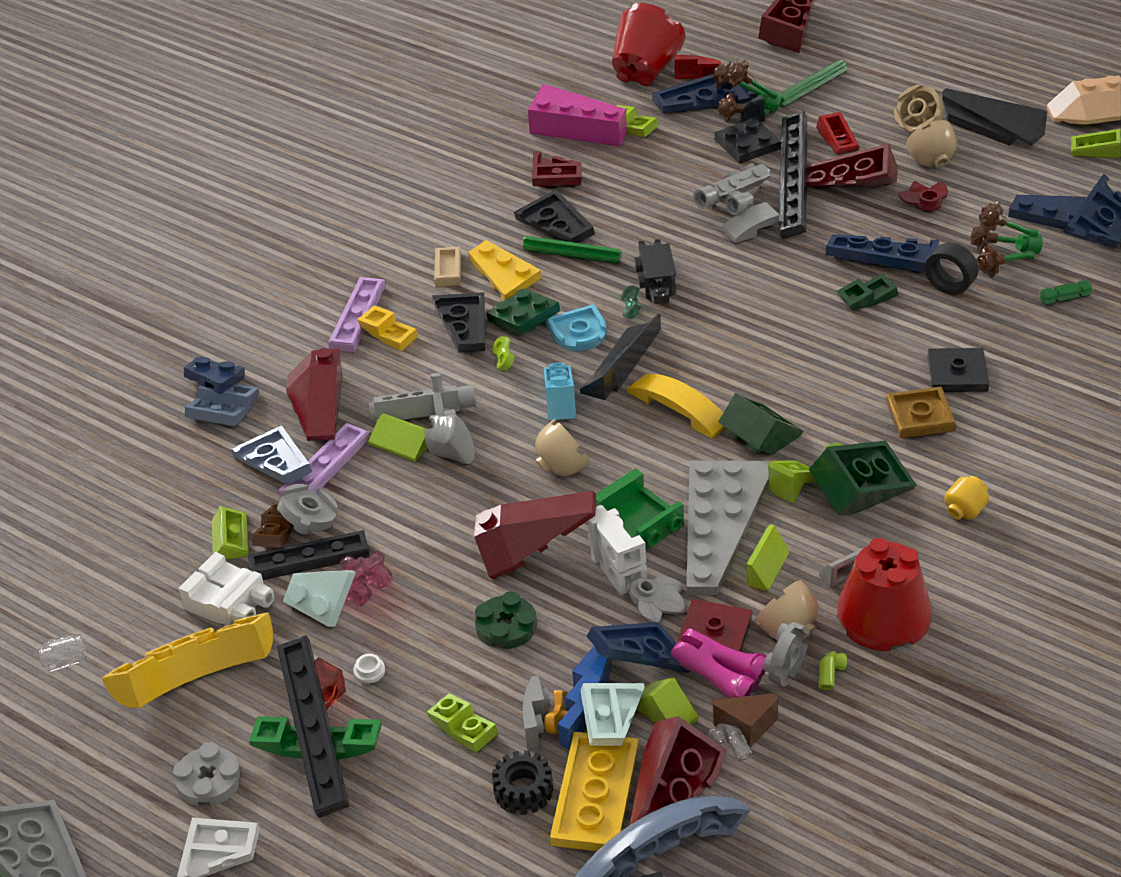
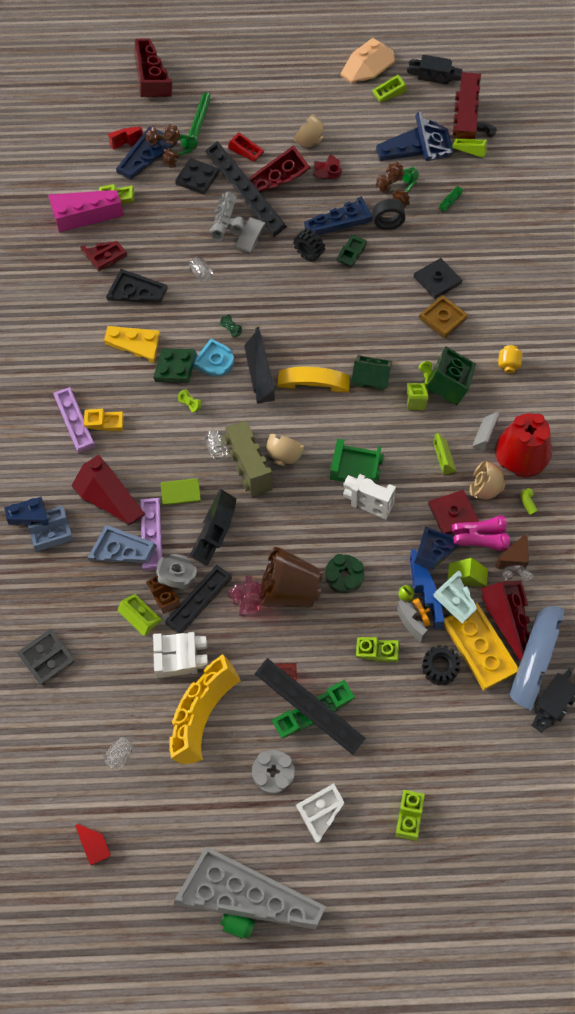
camera: 40 degrees left, 20 degrees up
light aqua wing [283,570,356,627] -> none
white plate [353,654,385,684] -> none
light grey piece [369,373,476,428] -> none
light grey hair [424,413,475,464] -> none
black wing [432,292,485,353] -> none
tan tile [434,247,461,287] -> none
dark red wedge [474,491,596,580] -> none
green axle [523,236,622,264] -> none
medium azure slope [543,363,576,421] -> none
red cone [612,3,686,87] -> none
light grey plate [629,576,686,623] -> none
black hinge [634,239,676,304] -> none
light grey wing [686,460,770,595] -> none
black tile [740,96,765,123] -> none
light grey plate [763,622,809,687] -> none
tan cylinder [894,85,945,133] -> none
black wedge [942,88,1047,146] -> none
none -> dark grey slope [17,628,74,685]
none -> clear brick [189,257,213,282]
none -> black slope [189,489,237,566]
none -> clear brick [205,430,227,459]
none -> olive wedge [223,421,273,497]
none -> reddish brown cone [259,547,323,607]
none -> black tyre [293,228,326,262]
none -> lime hinge [398,585,415,602]

